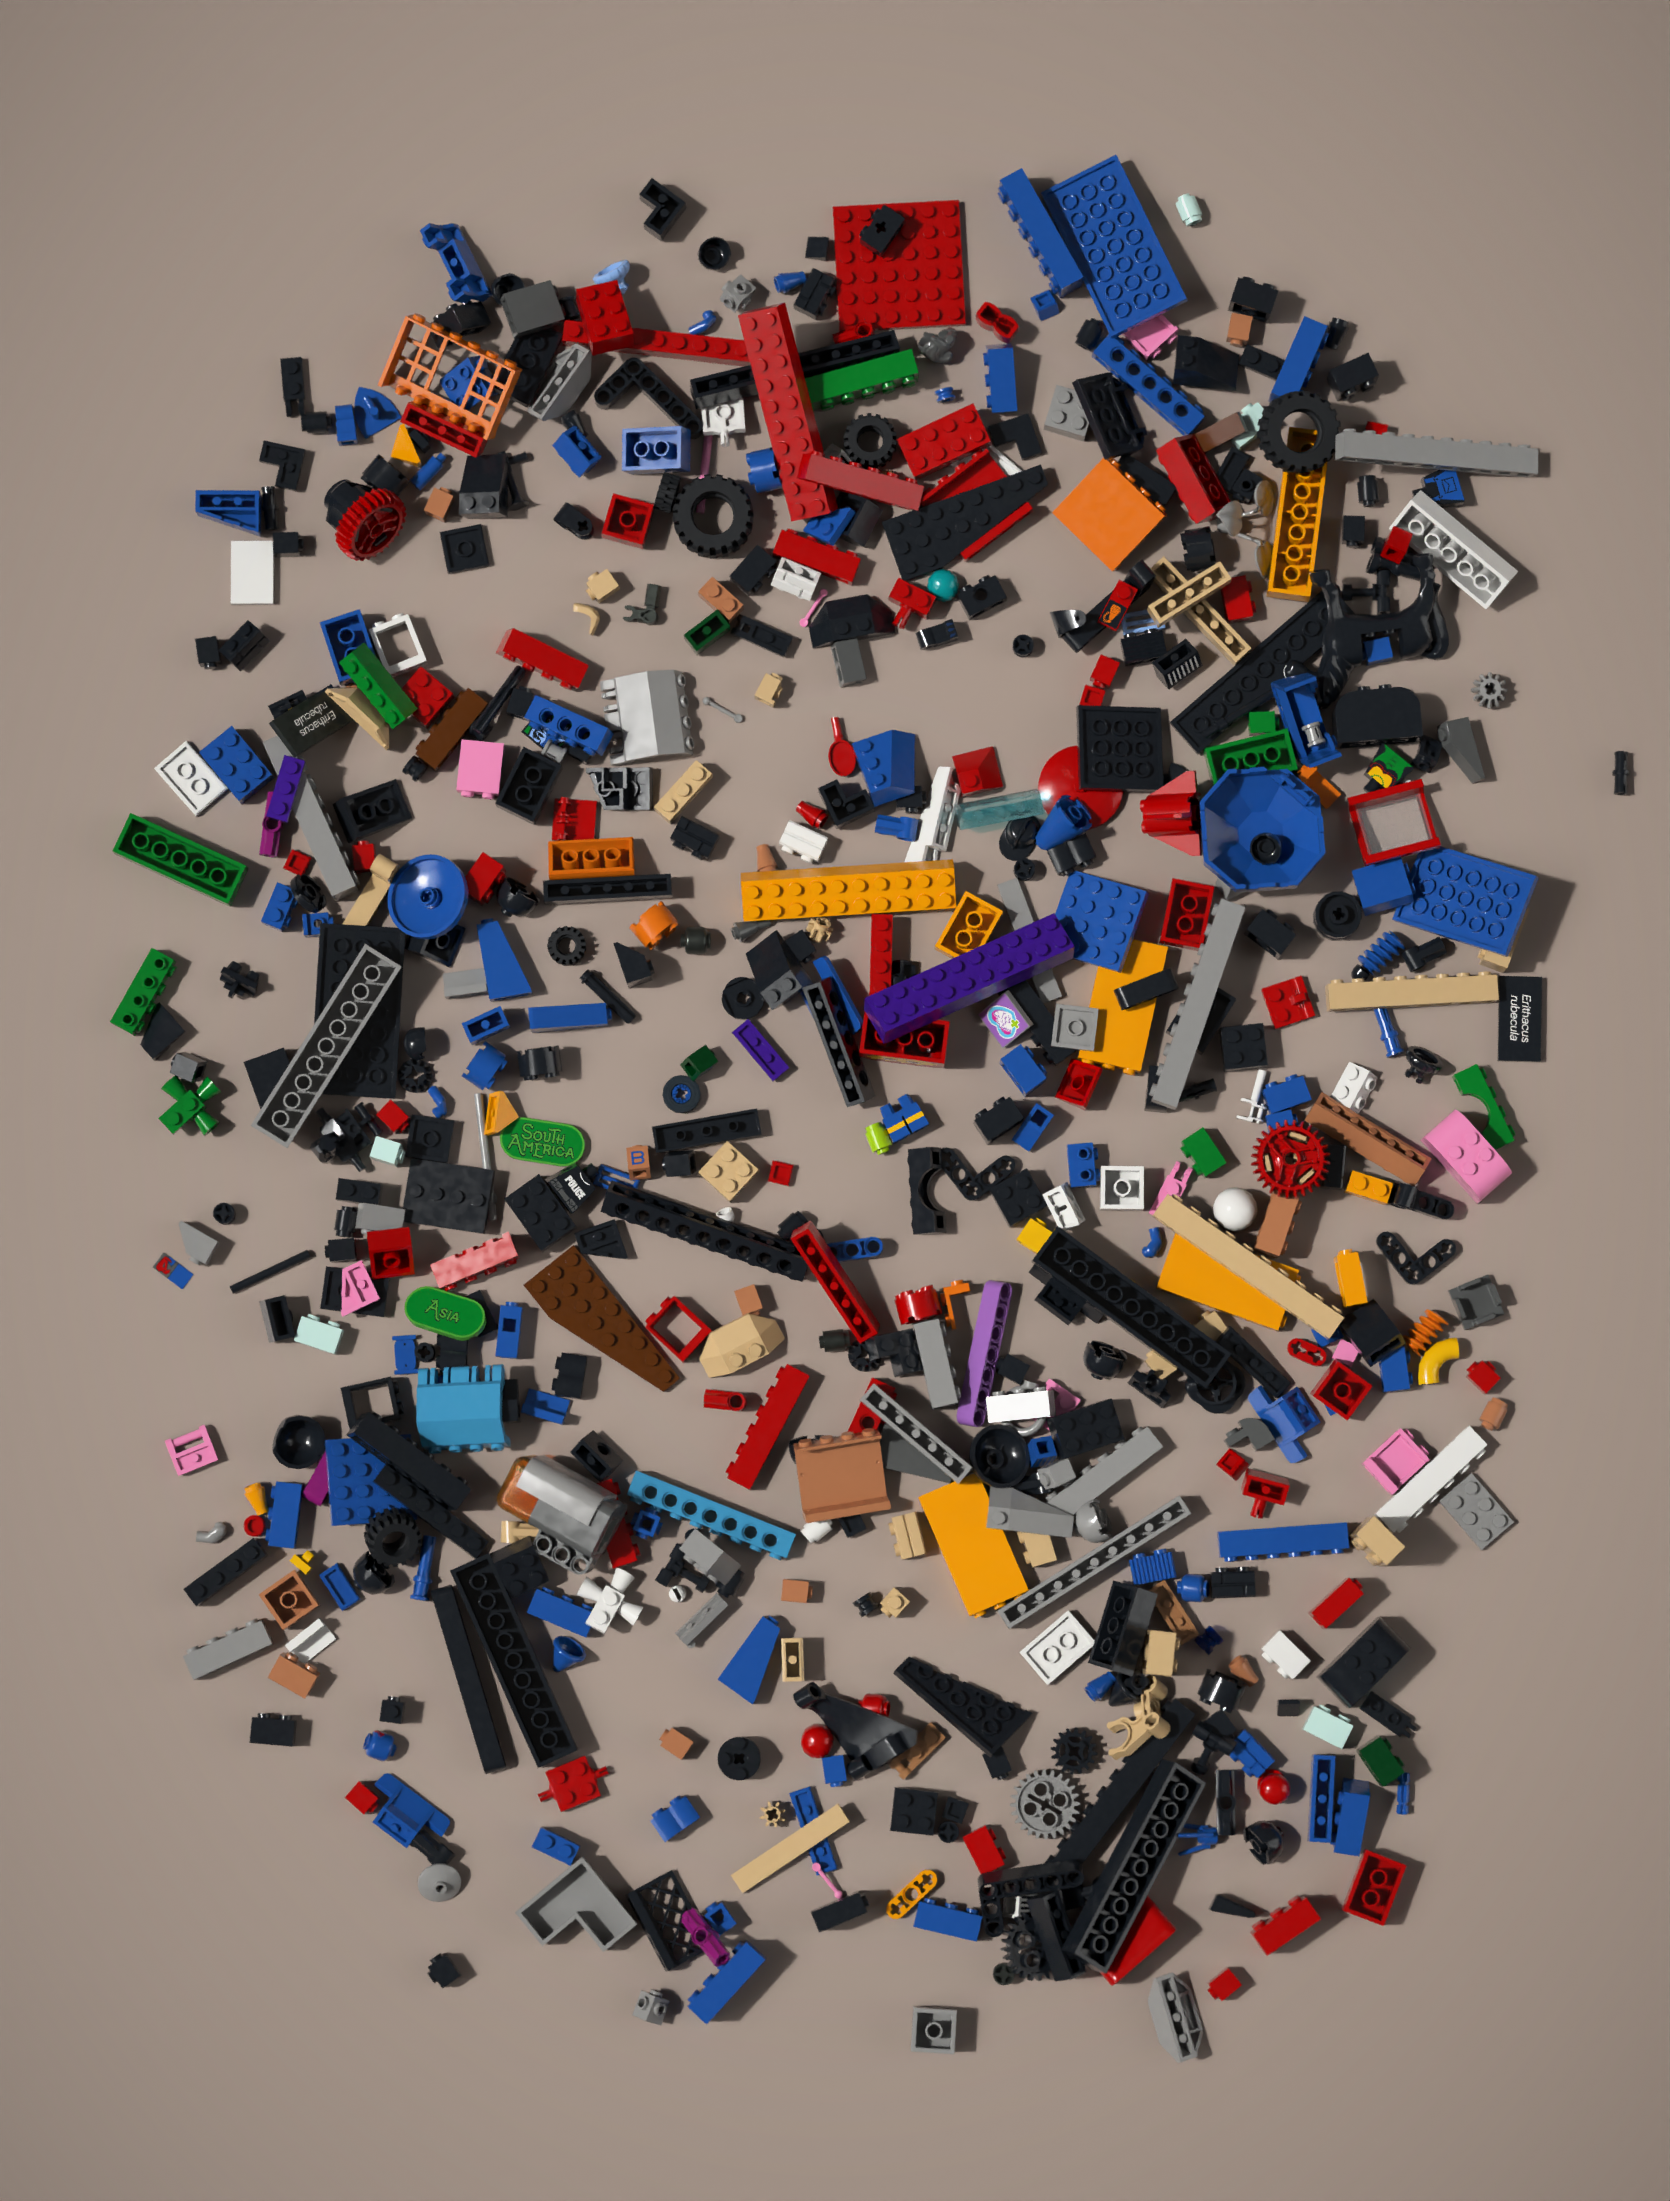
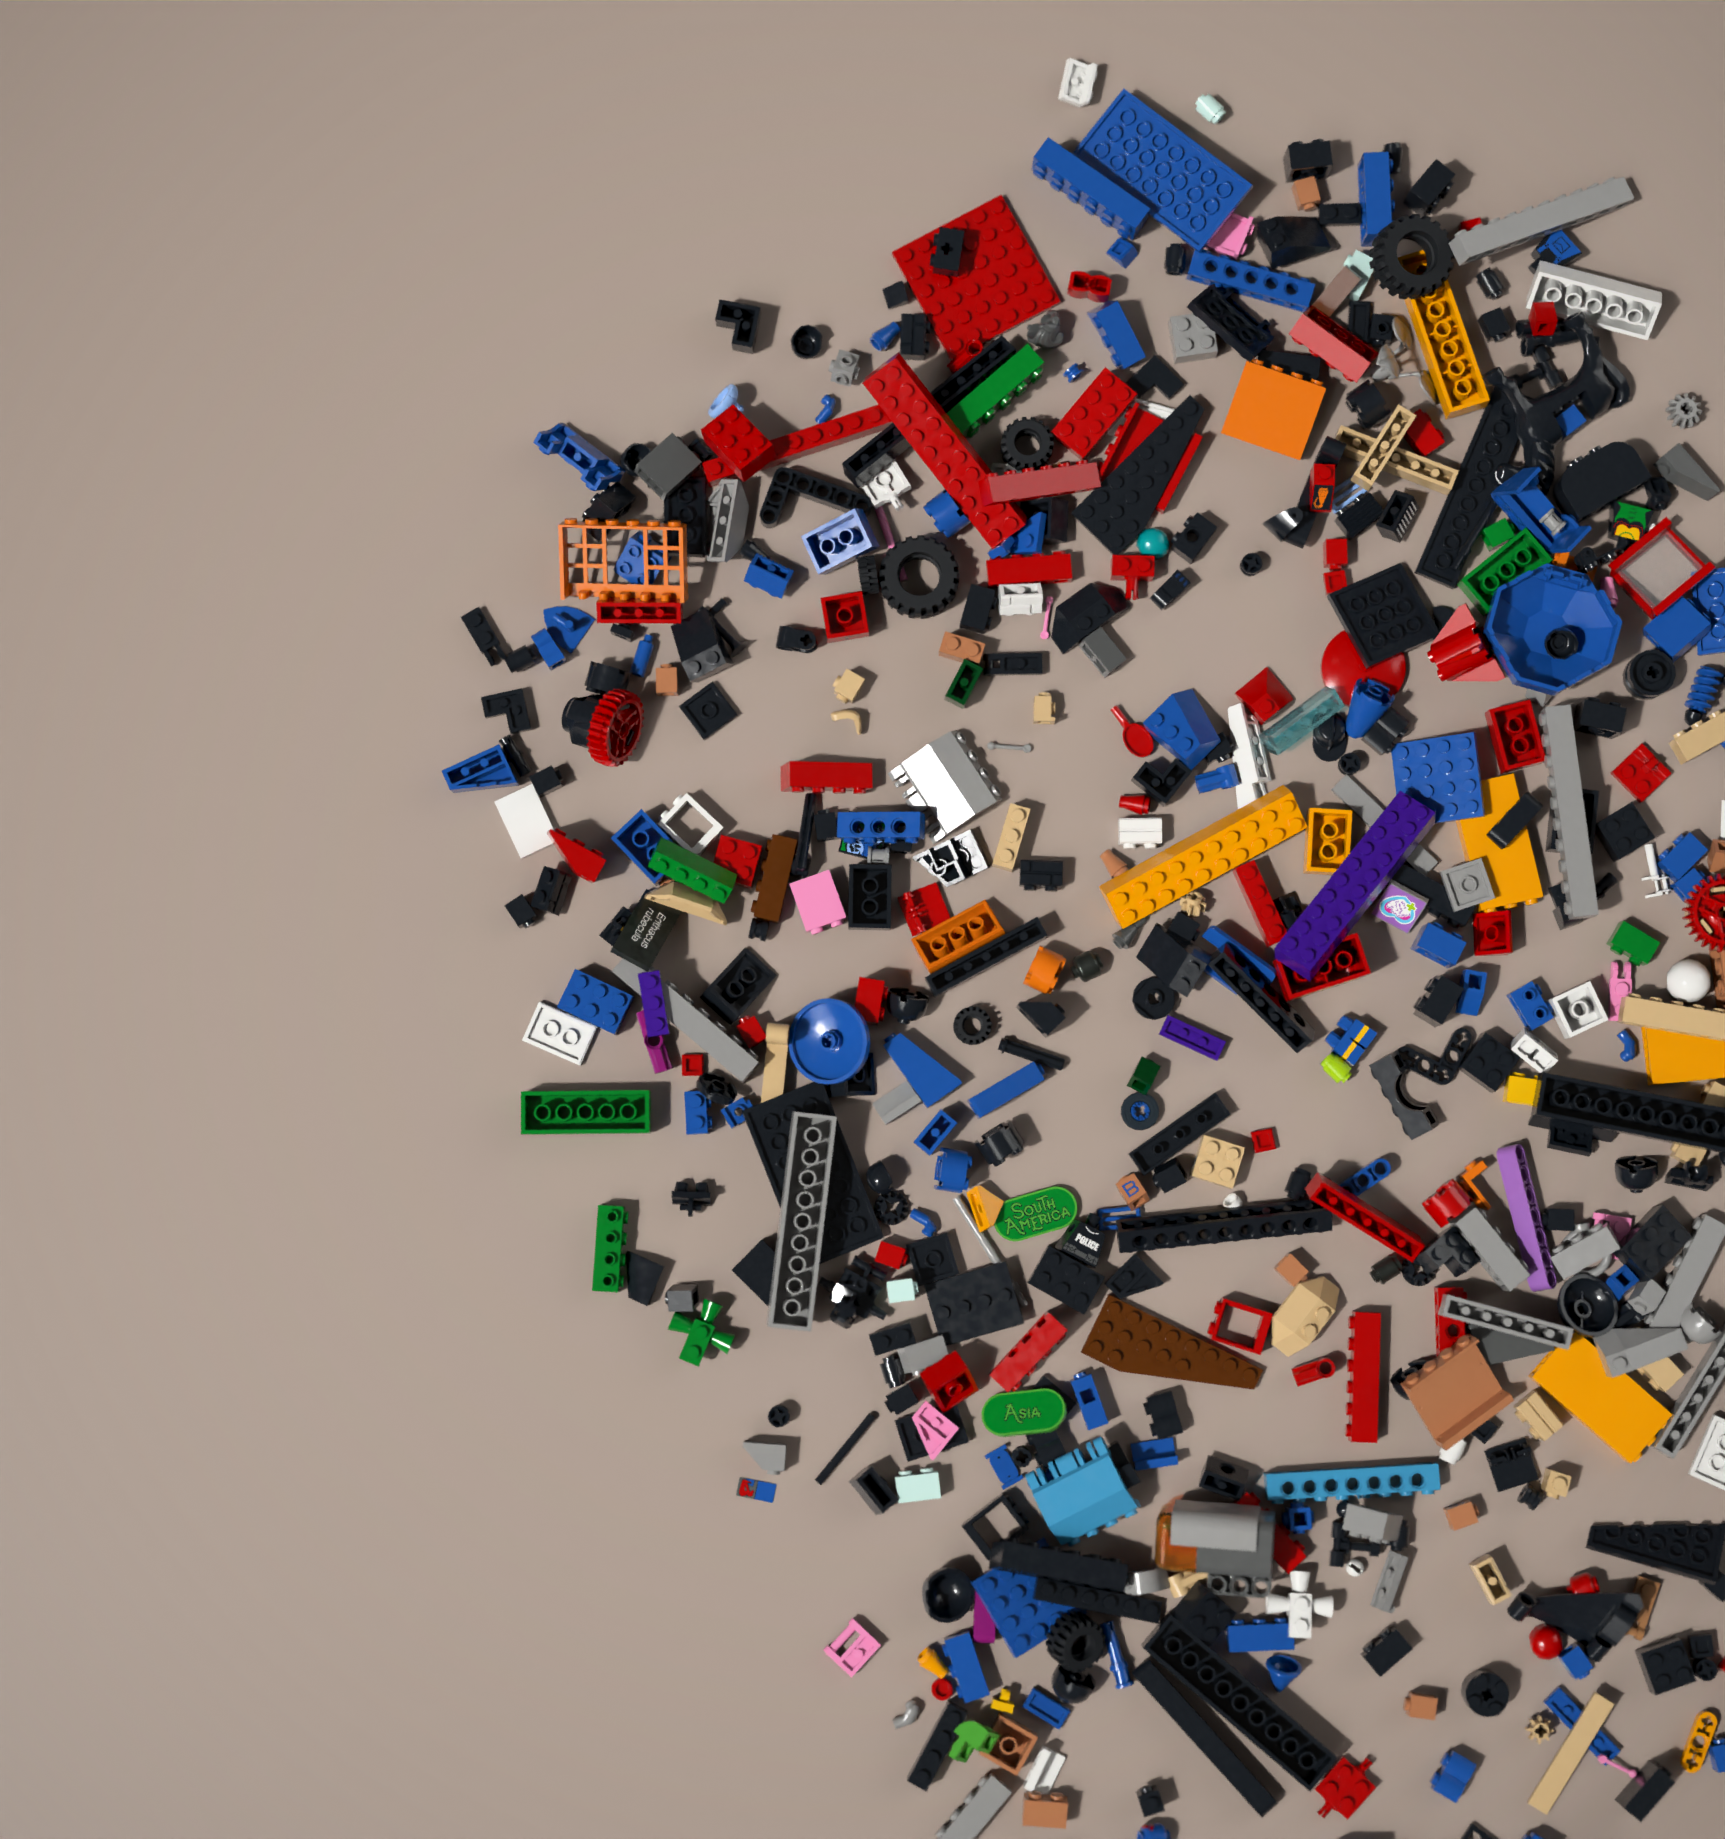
camera: 25 degrees left, 0 degrees up
light orange slope [391,424,422,467] -> none
pearl dark grey bar [623,584,662,625] -> none
blue slope [718,1615,780,1704] -> none
none -> red slope [547,828,606,883]
none -> bright green brick [949,1721,1000,1763]
none -> blue plate [988,536,1015,559]
none -> white bracket [1058,58,1097,107]
none -> light grey brick [1120,1566,1170,1595]
none -> black brick [1360,1626,1413,1677]
none -> black hinge [1484,1438,1539,1492]
none -> black hinge [1574,545,1621,574]
none -> bright pink cone [1599,577,1619,609]

